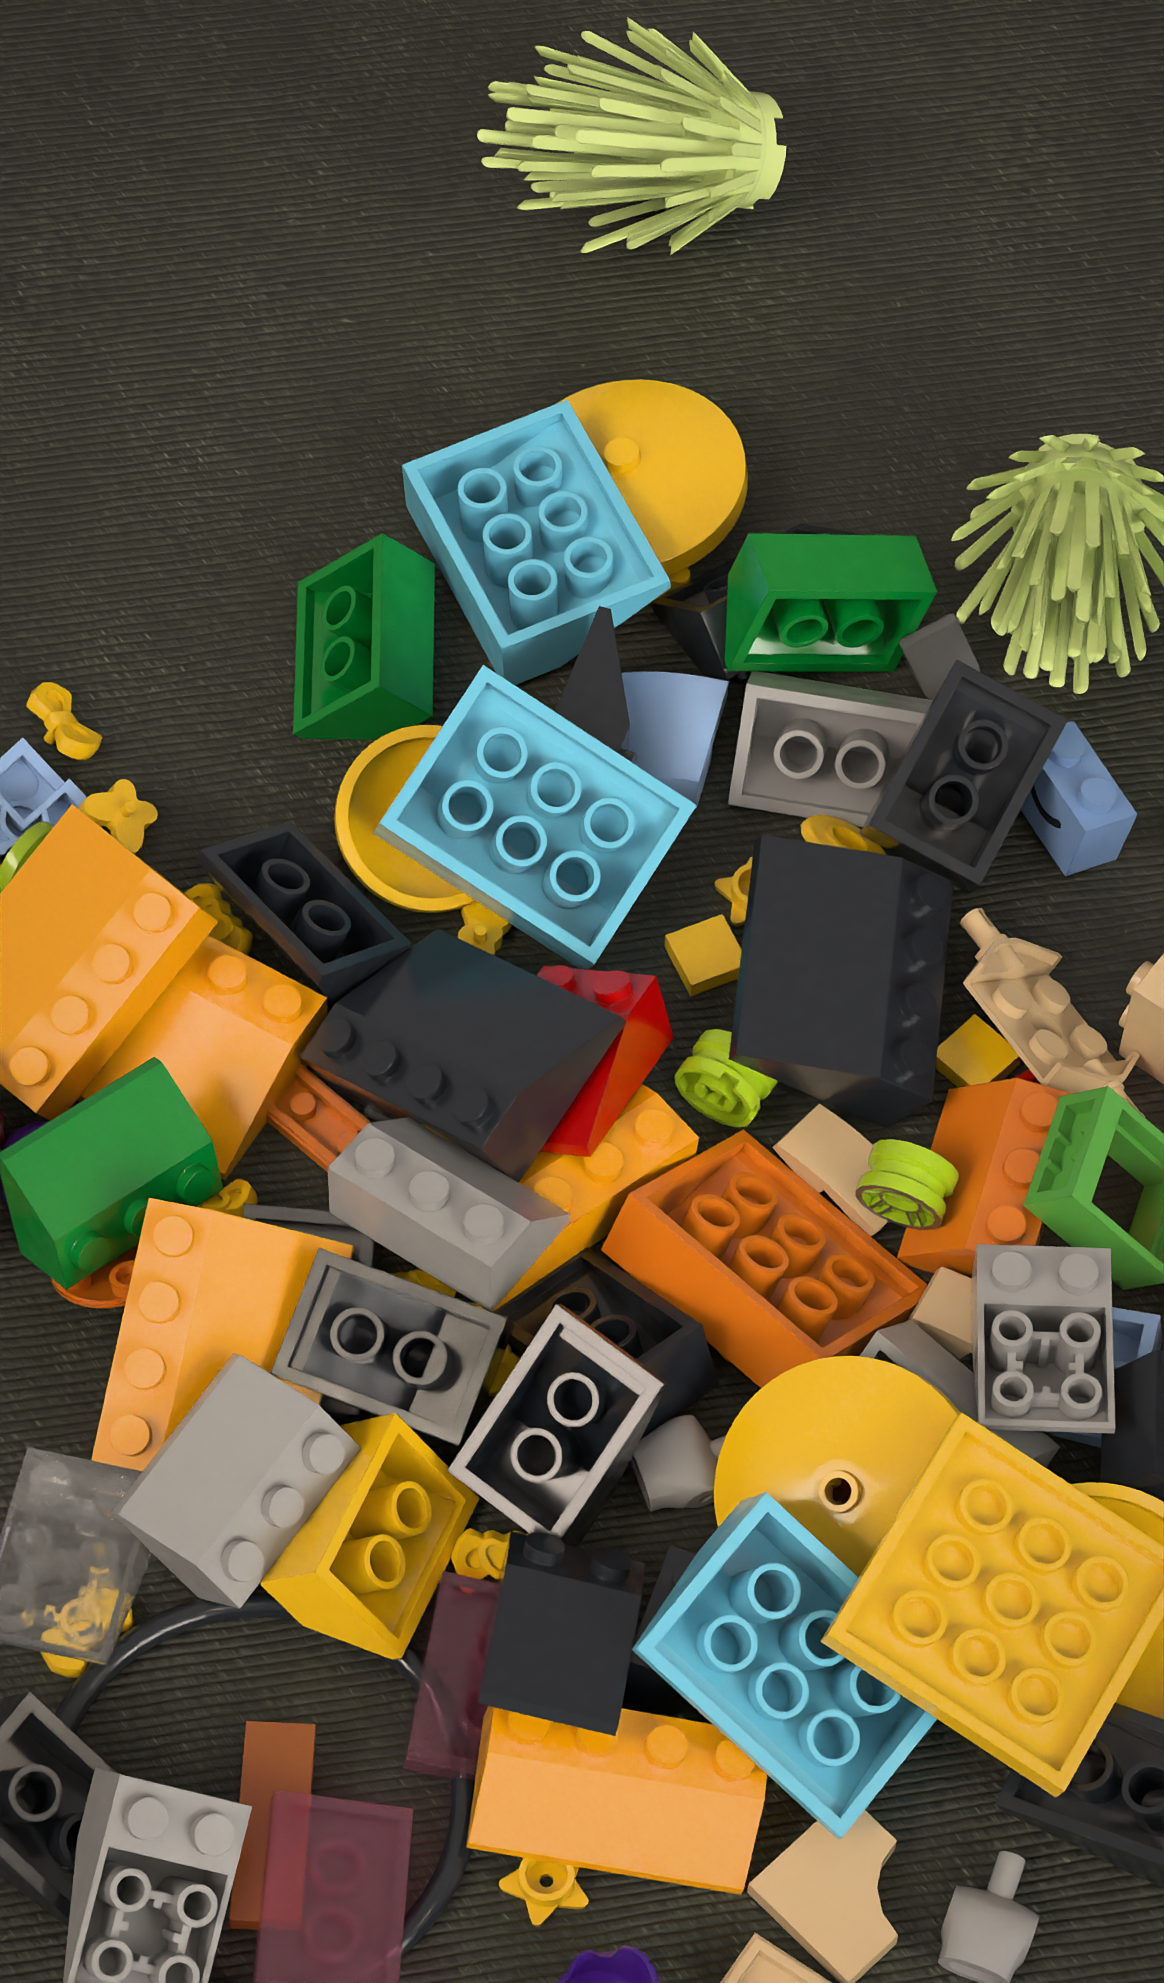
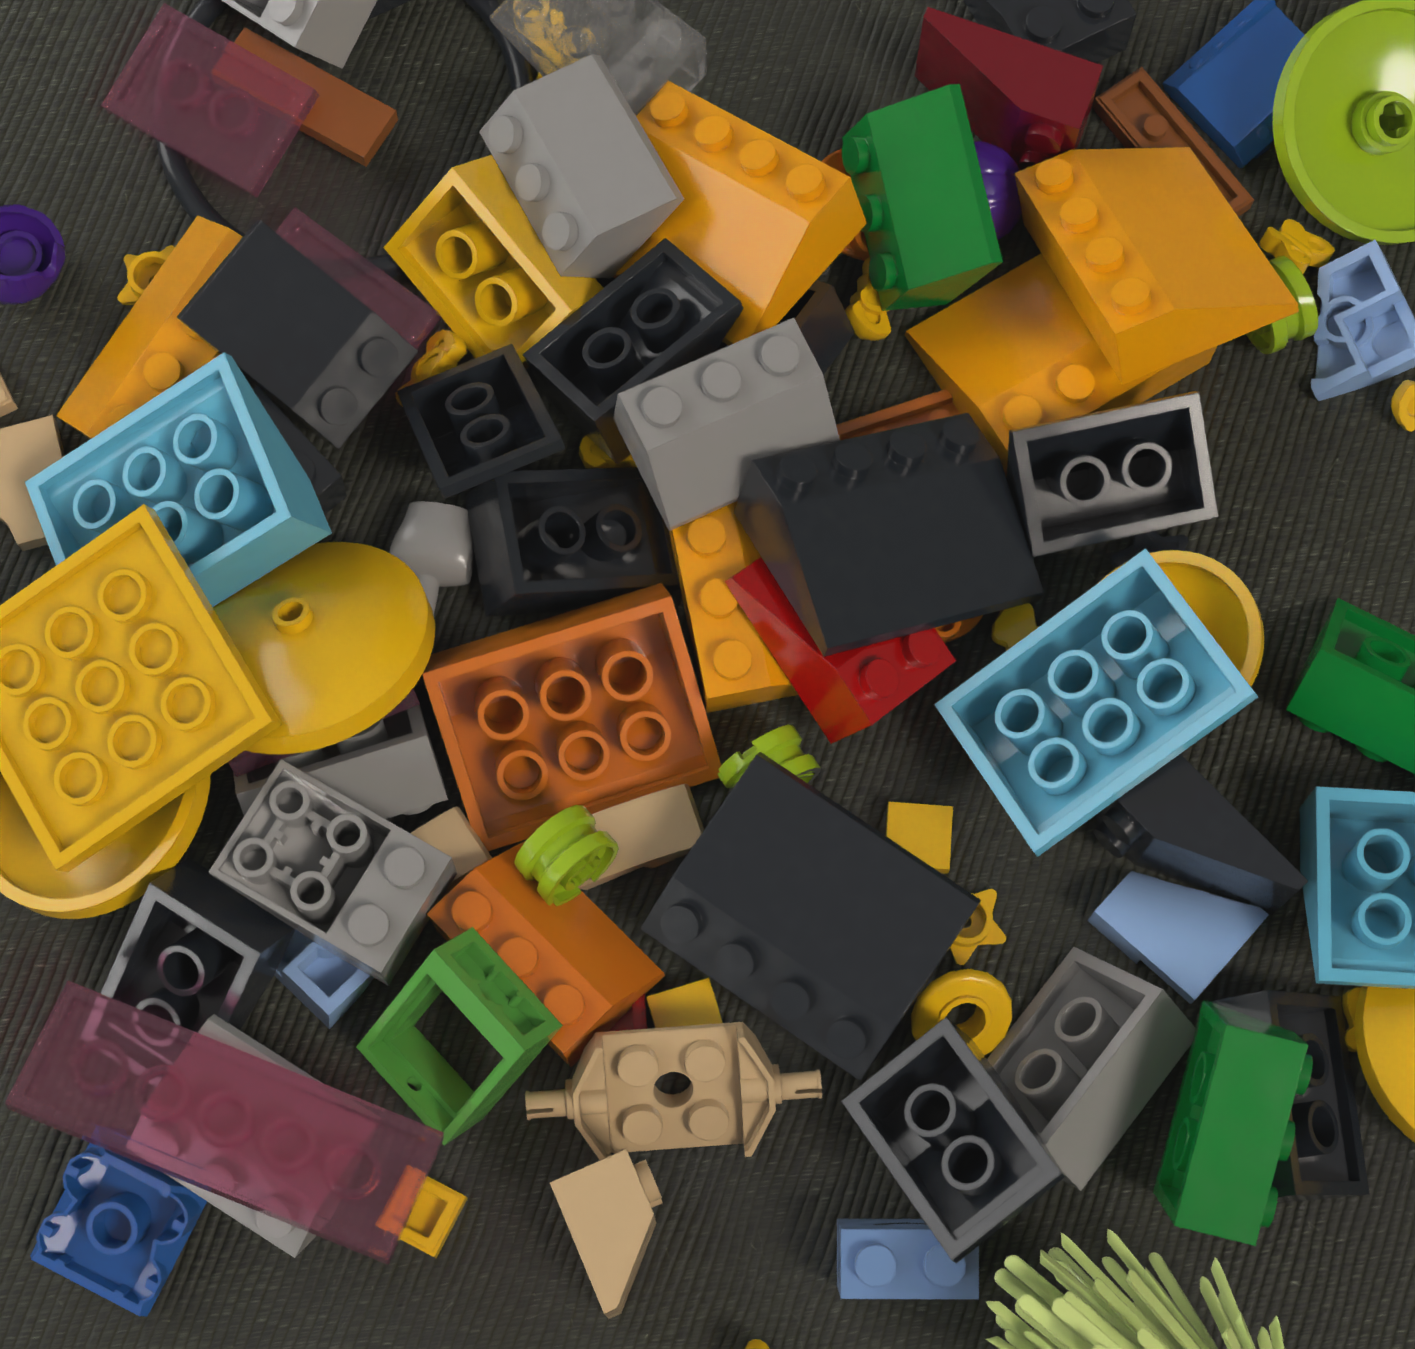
camera: 120 degrees right, 15 degrees up
yellow piece [78,779,158,854] -> none
dark grey slope [899,613,981,700] -> none

